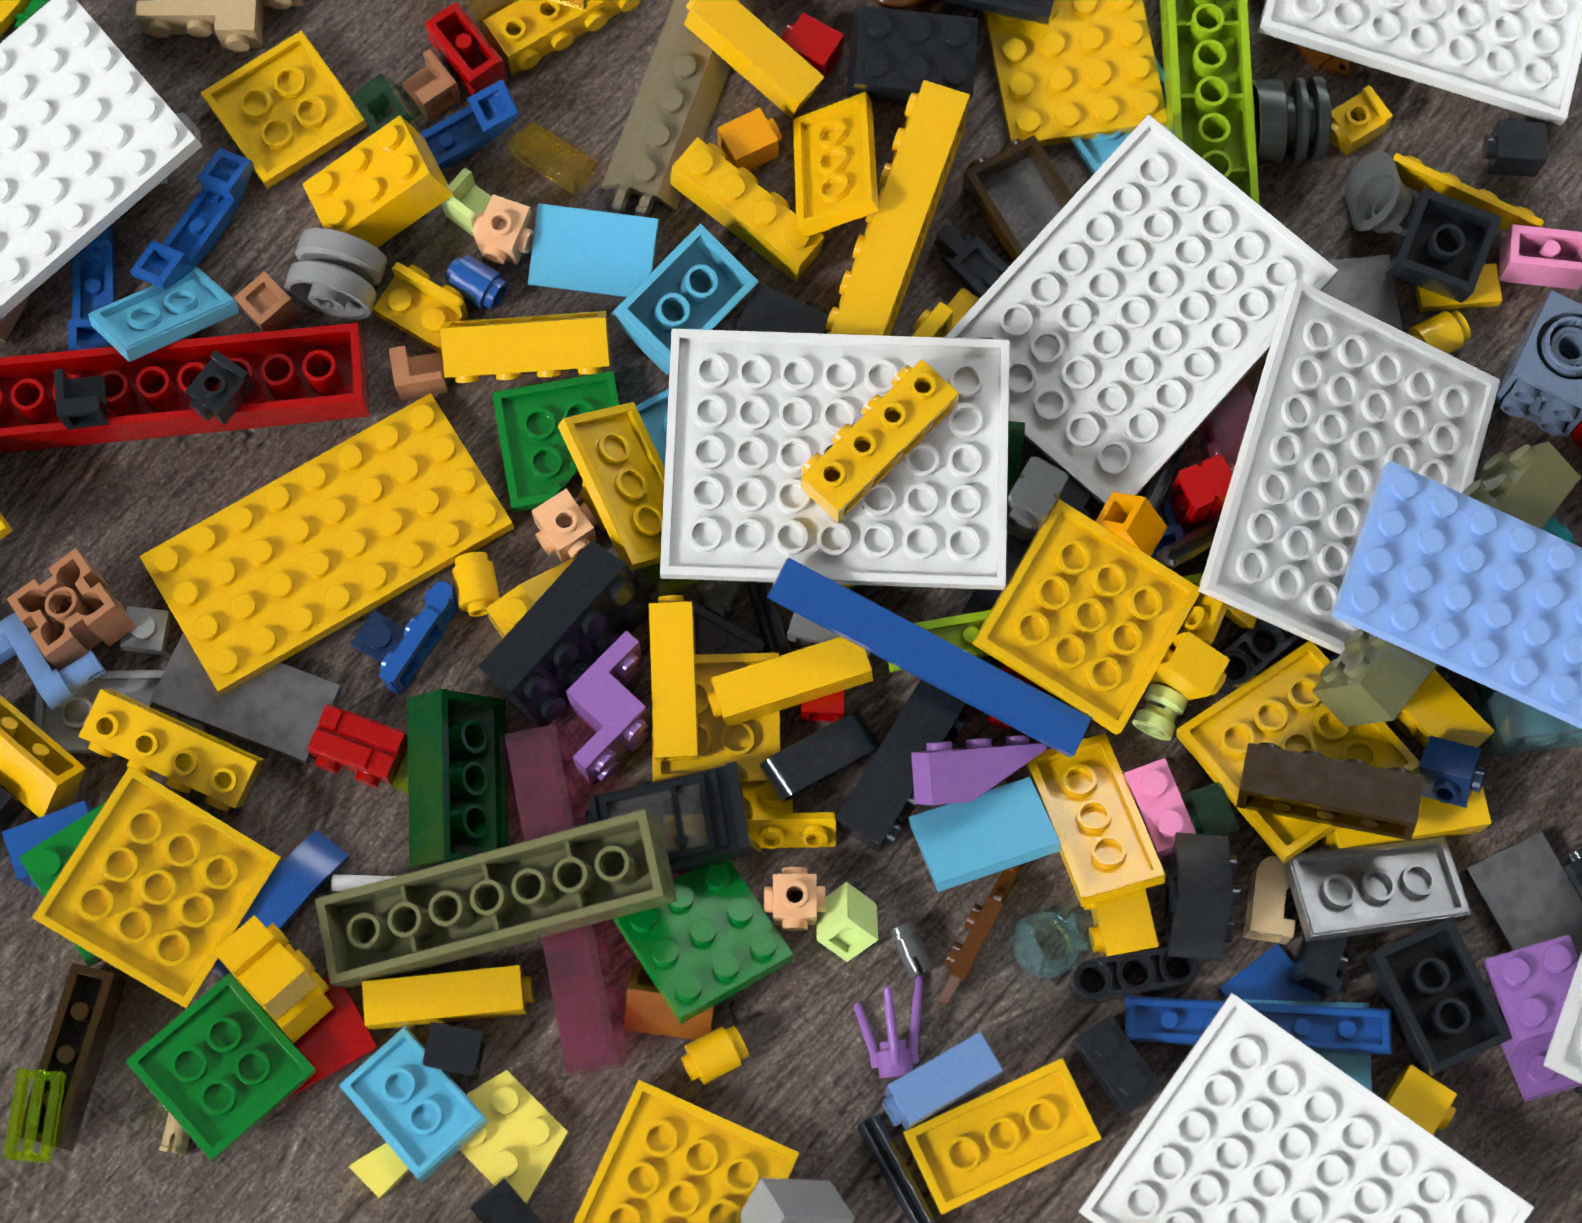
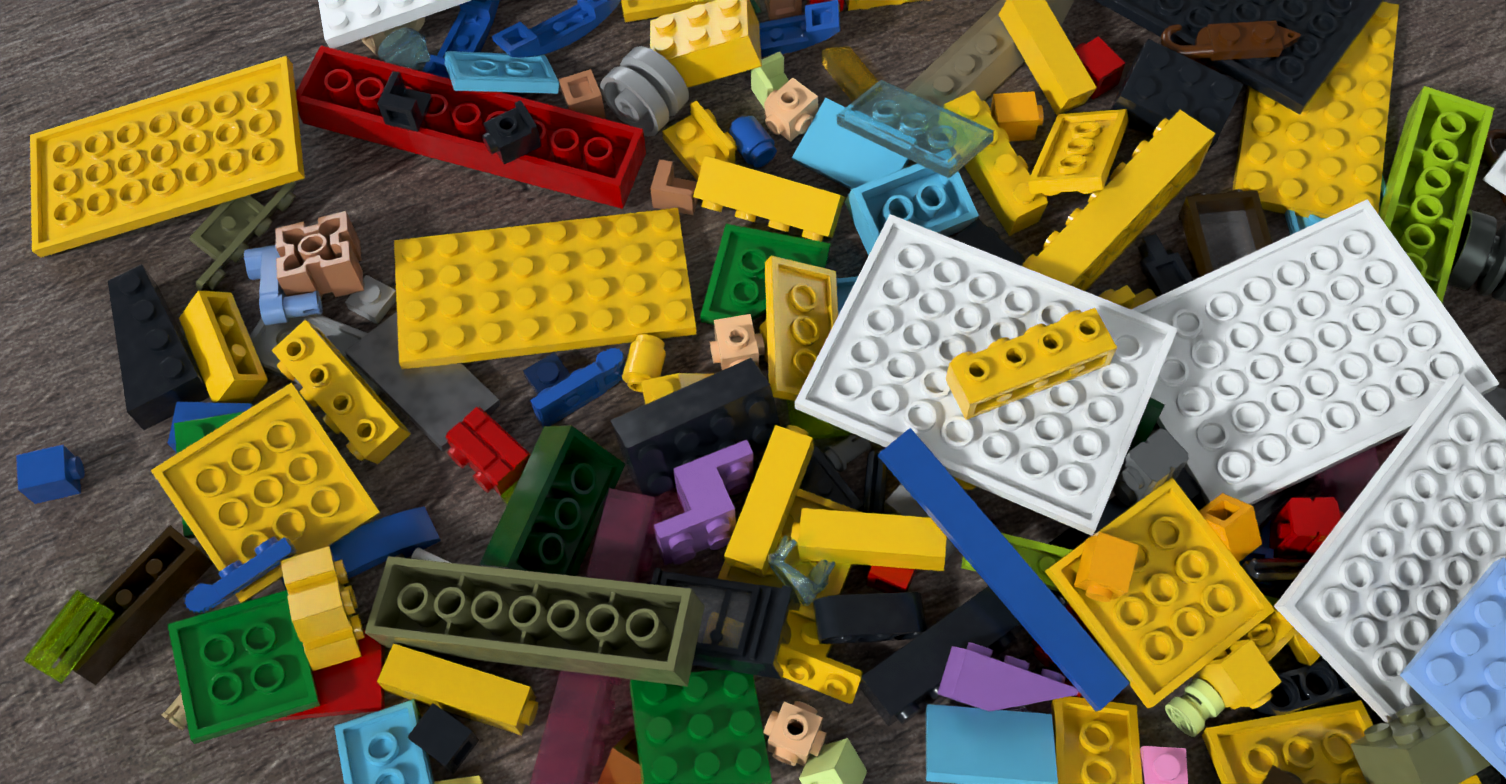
camera: 25 degrees right, 10 degrees down
none -> blue hinge [184,536,297,613]
none -> clear light blue piece [378,28,431,71]
none -> clear light blue piece [768,535,836,606]
none -> clear light blue tile [836,80,994,178]
none -> light orange brick [1074,532,1139,602]

